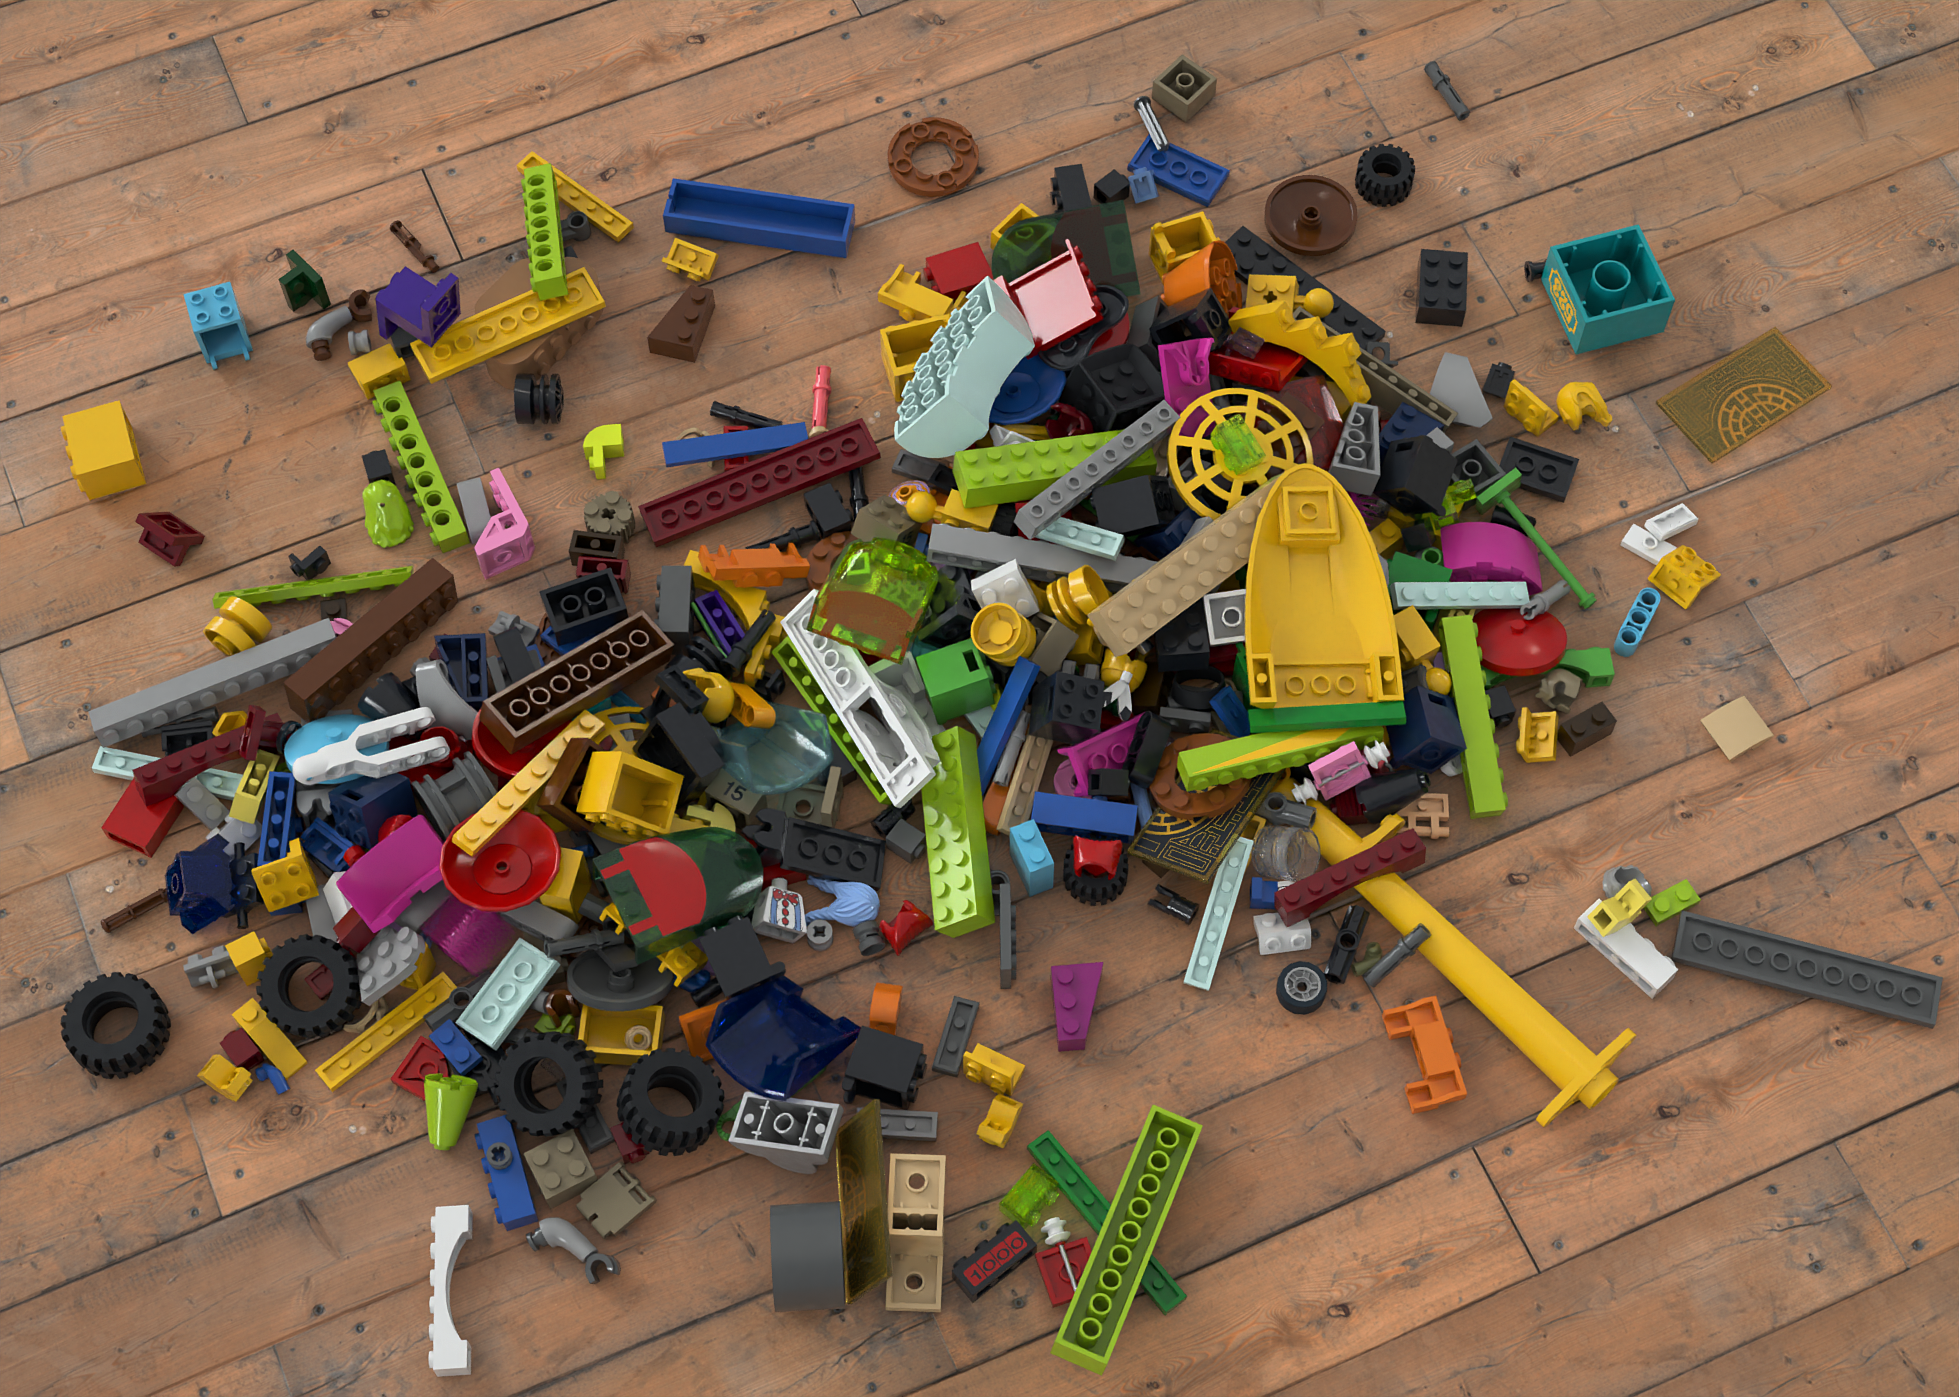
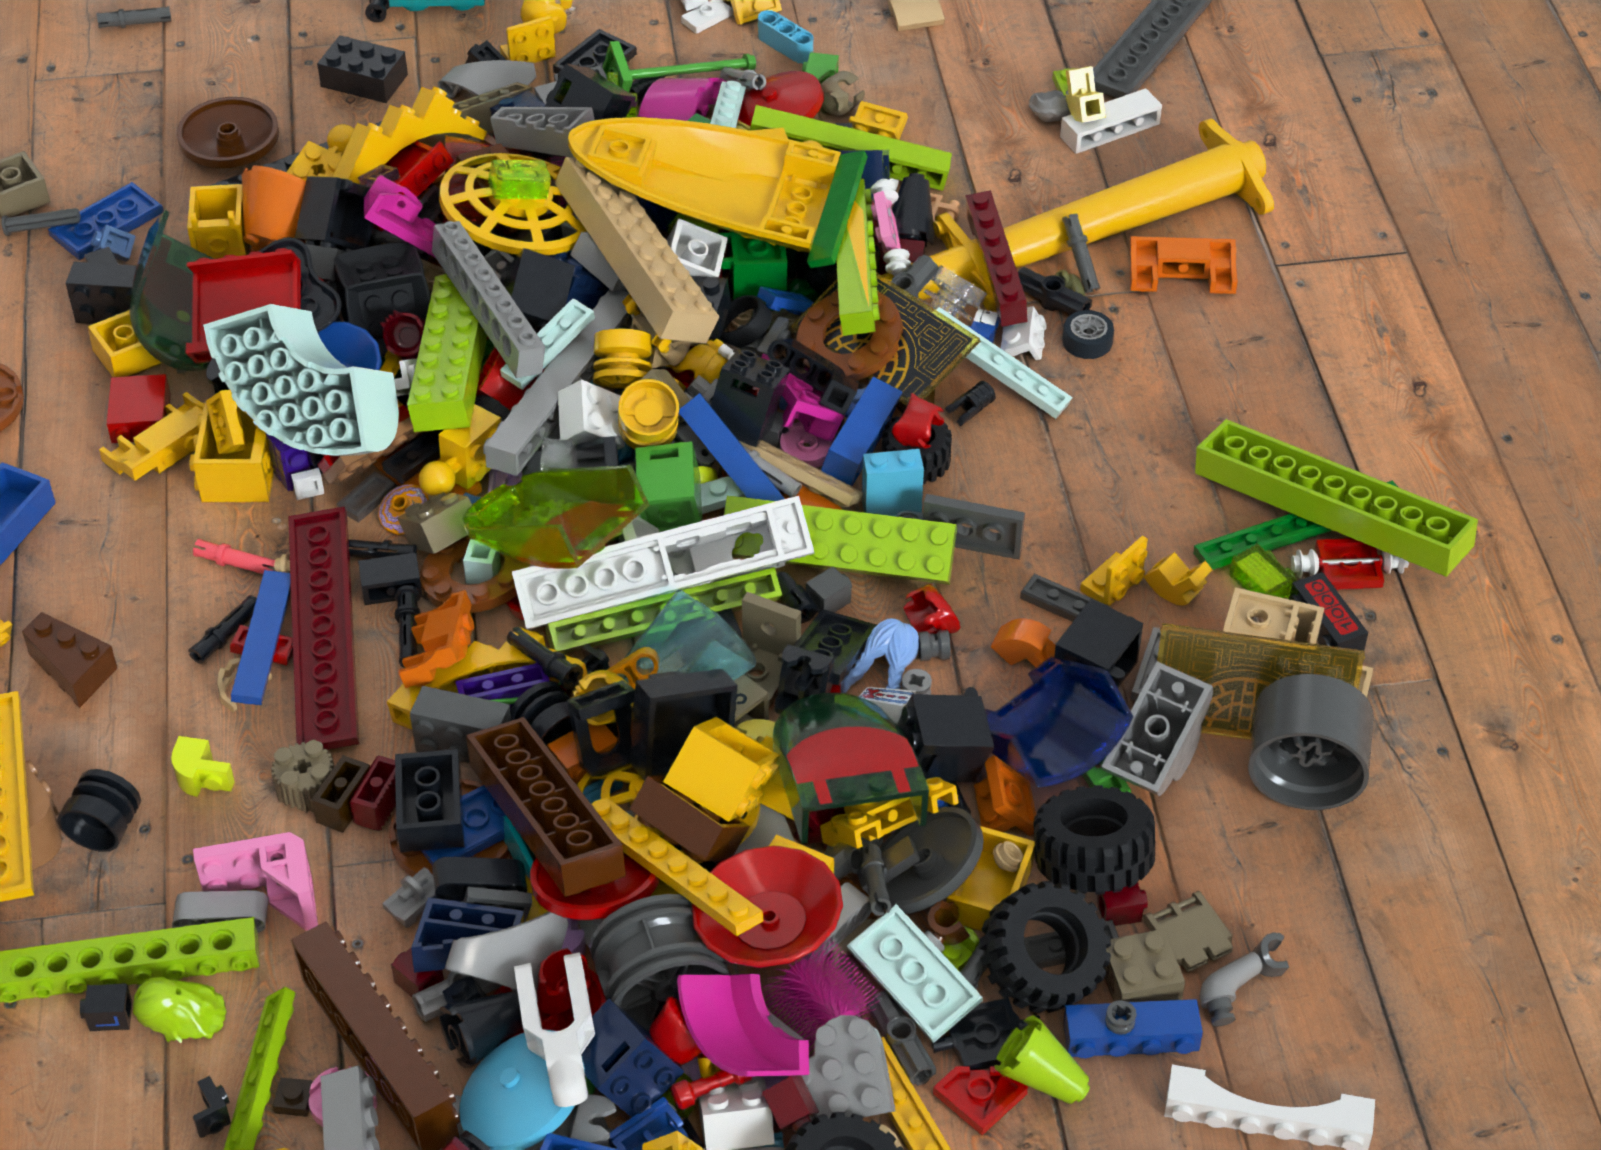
camera: 75 degrees left, 15 degrees down
blue plate [429,1019,484,1076] -> none
magenta wedge [1050,962,1103,1052] -> none
black tyre [1355,144,1415,207] -> none
dark brown brick [1557,702,1617,757] -> none
none -> yellow bracket [206,390,246,455]
none -> clear brick [540,438,574,475]

